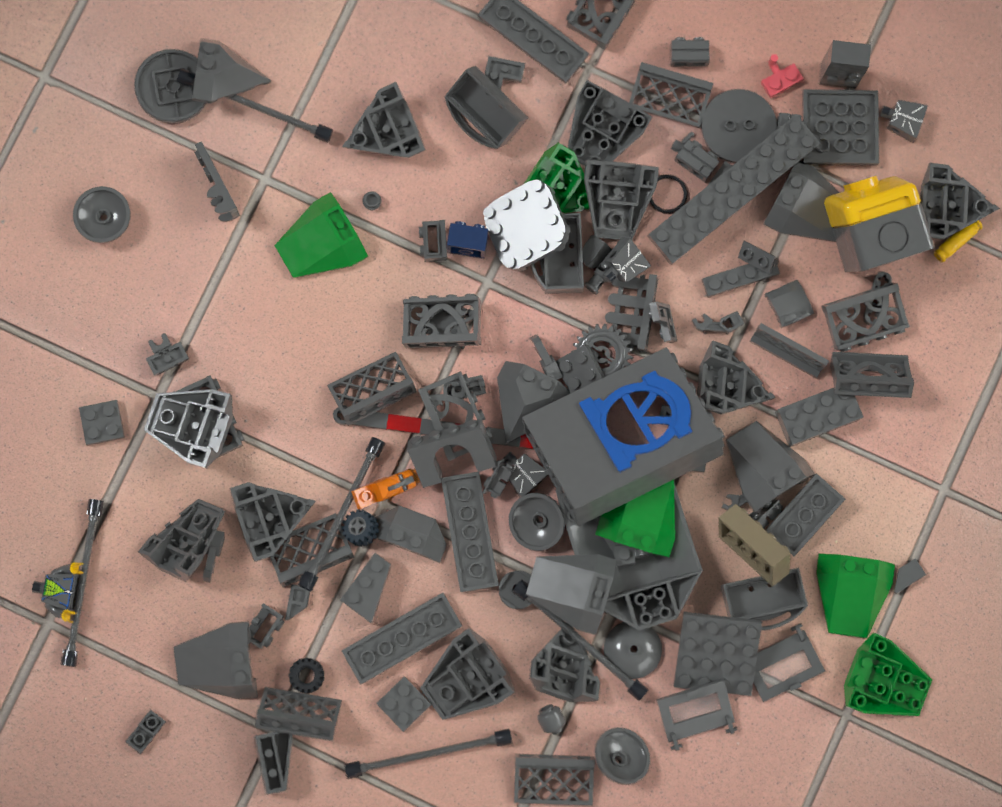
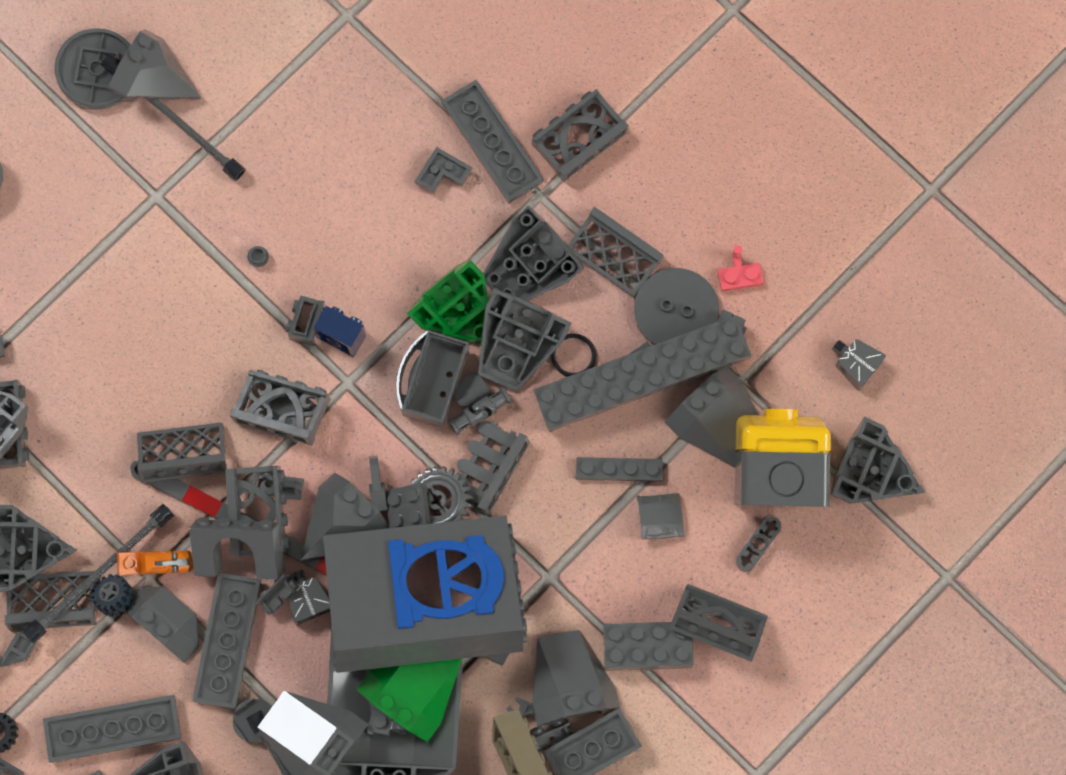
camera: 25 degrees right, 5 degrees down
dark grey hinge [194,141,240,222] -> none
green wedge [274,192,369,278] -> none
dark grey wedge [340,553,391,624] -> none
dark grey wedge [342,82,426,158] -> none
dark grey piece [444,66,528,149] -> none
plate [483,180,571,271] -> none
dark grey dish [509,493,565,551] -> none
dark grey torso [603,237,651,283] -> none
dark grey plate [649,302,678,343] -> none
dark grey brick [670,37,710,66] -> none
dark grey hand [671,131,694,153] -> none
dark grey brick [674,140,719,182] -> none
dark grey piece [692,311,744,335] -> none
dark grey wedge [697,341,776,414] -> none
dark grey hinge [738,240,779,274] -> none
dark grey fence [749,323,829,378] -> none
dark grey plate [802,89,879,165] -> none
dark grey brick [819,40,871,89] -> none
dark grey fence [821,282,910,352] -> none
yellow axle [933,220,983,262] -> none

